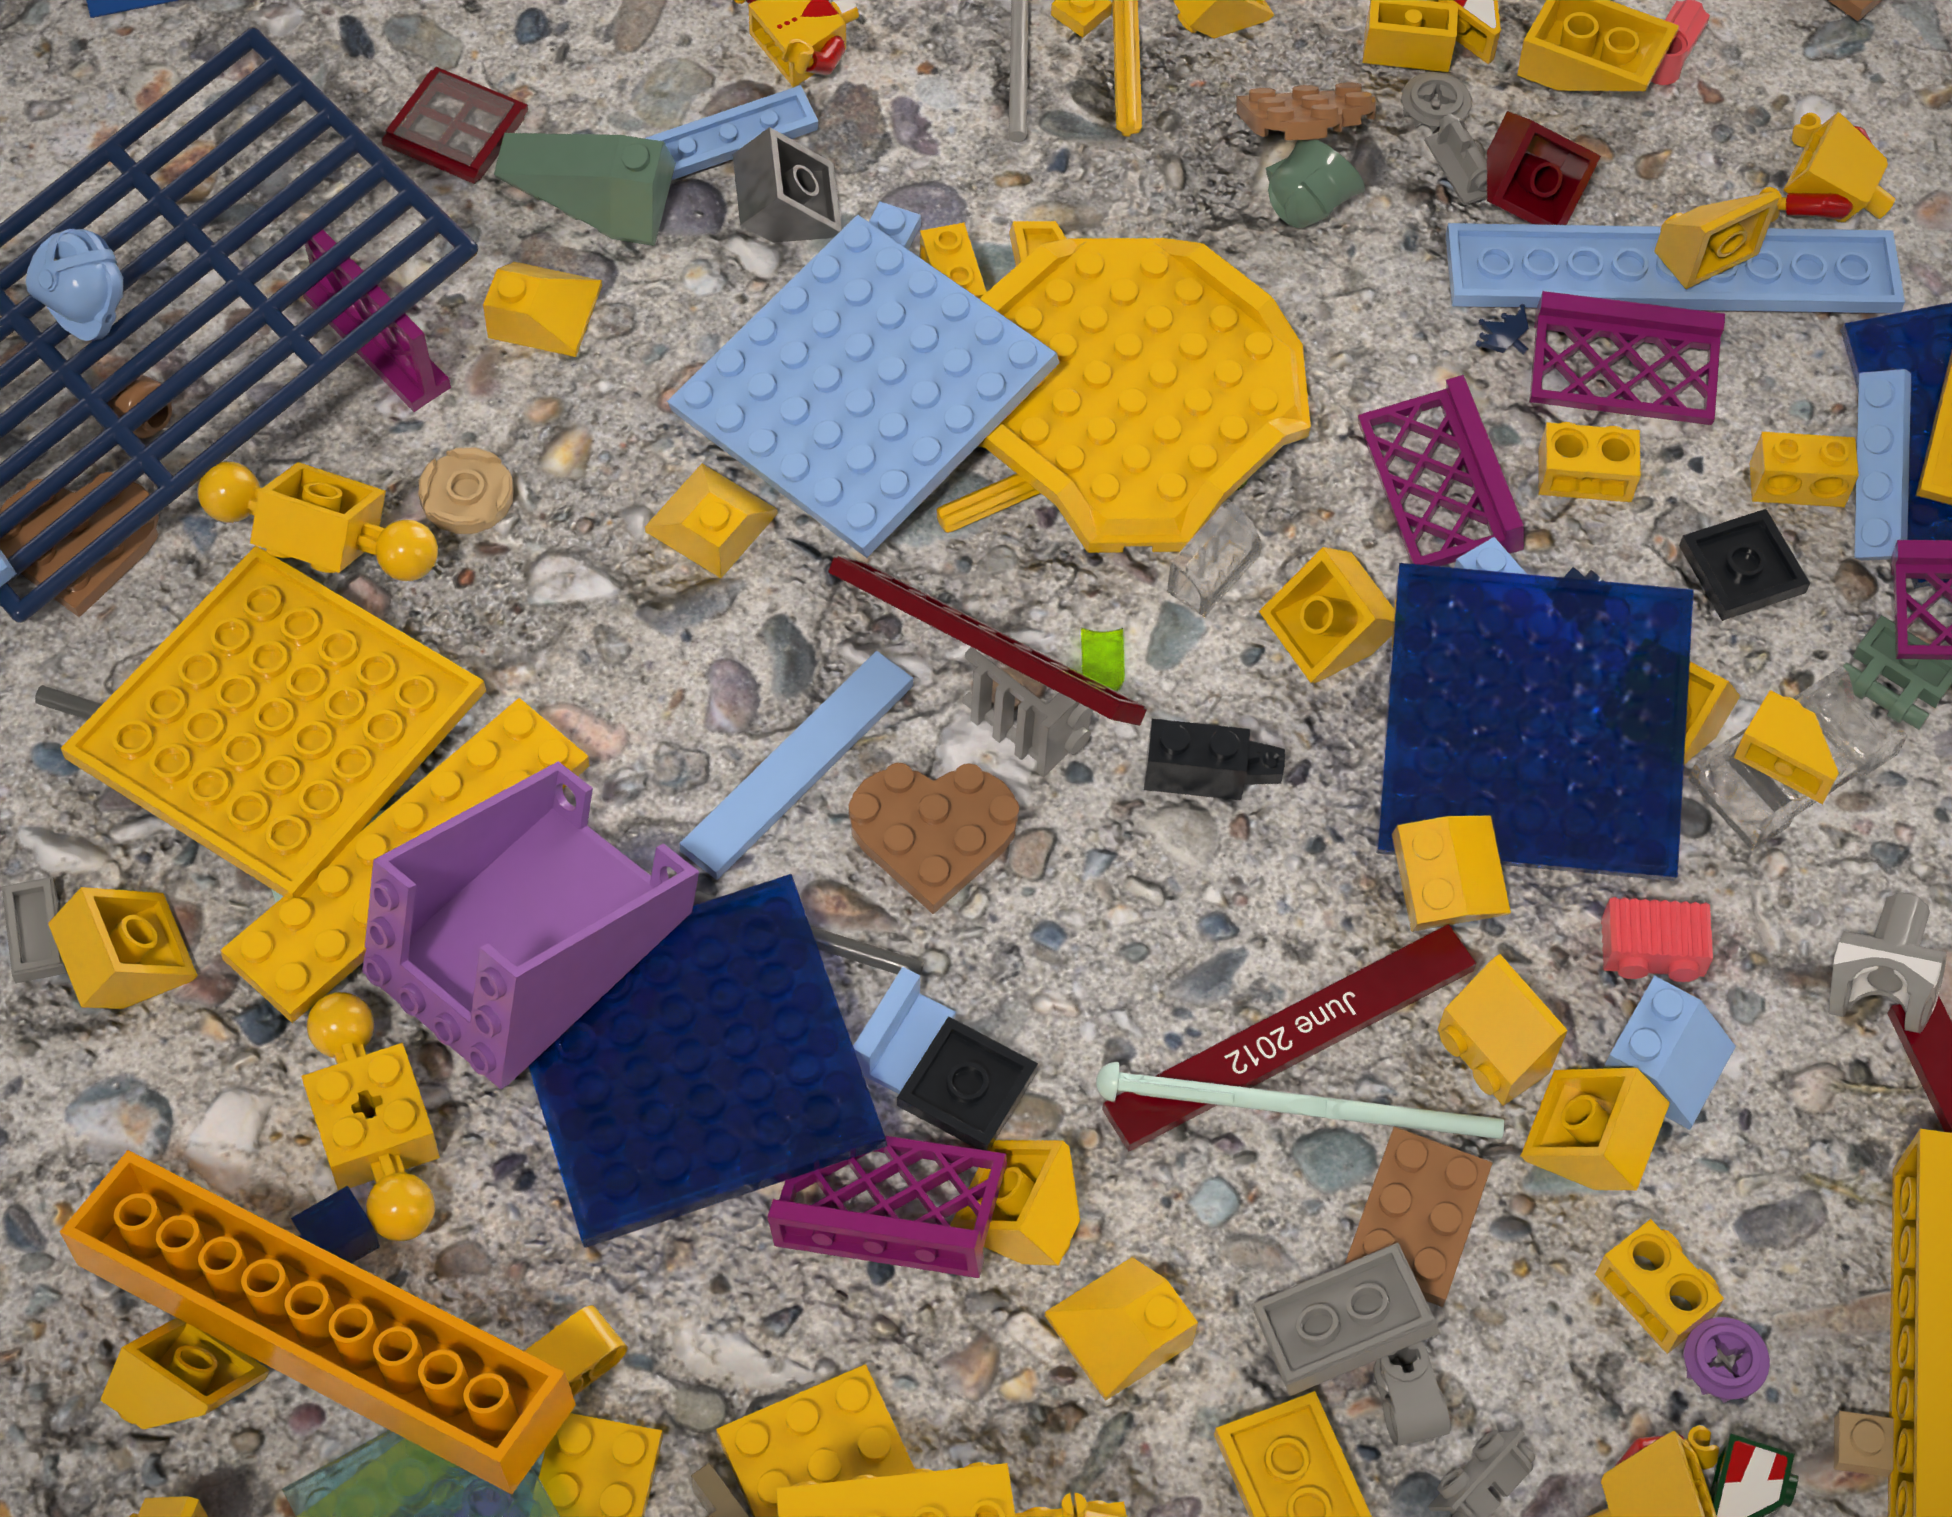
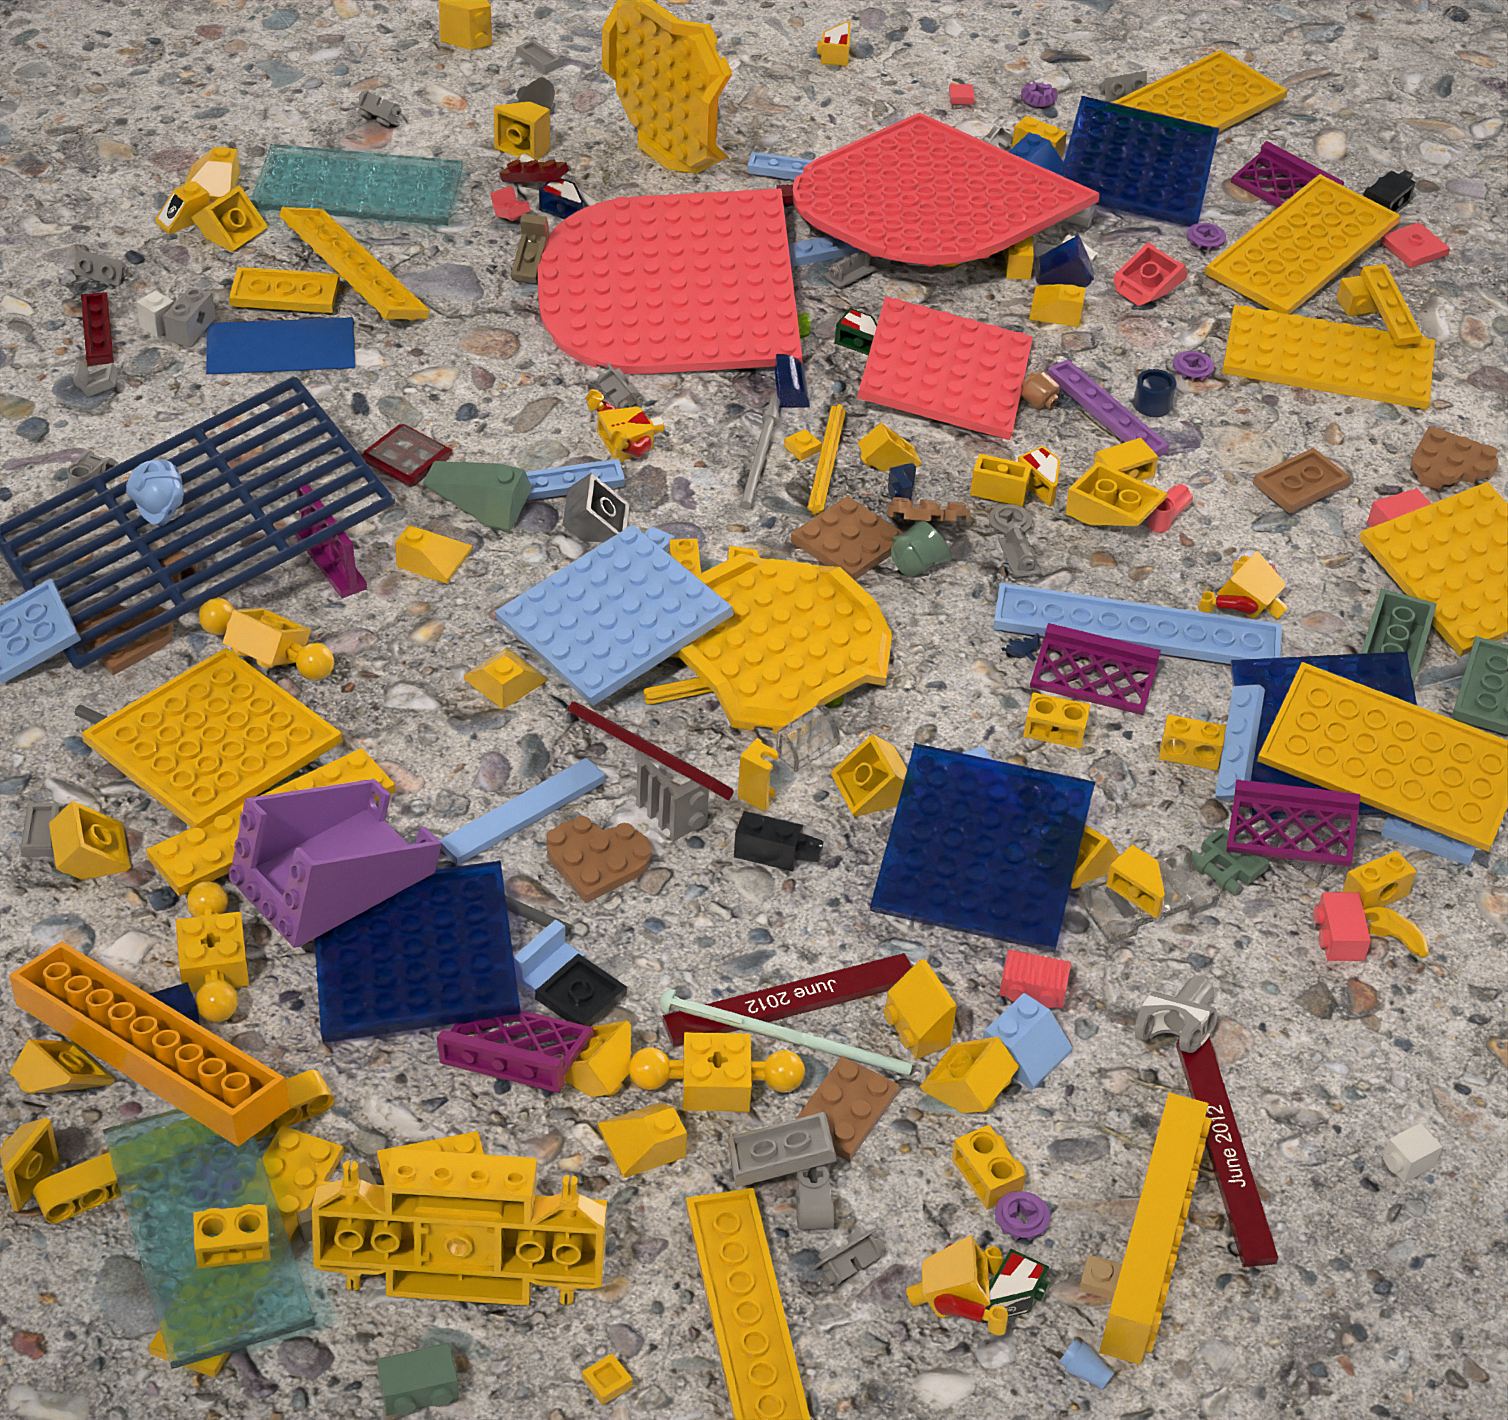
camera: 10 degrees right, 15 degrees down
tan tile [418,447,513,534] -> none
clear neon green piece [1081,627,1125,692] -> none
magenta fence [1358,375,1524,574] -> none
yellow slope [1392,816,1511,932] -> none
dark red slope [1487,111,1601,225] -> none
yellow slope [1654,192,1779,289] -> none
black plate [1679,509,1810,621] -> none
none -> yellow brick [629,1032,805,1112]
none -> yellow hinge [737,738,779,812]
none -> medium nougat plate [791,496,904,580]
none -> dark blue bracket [887,463,916,500]

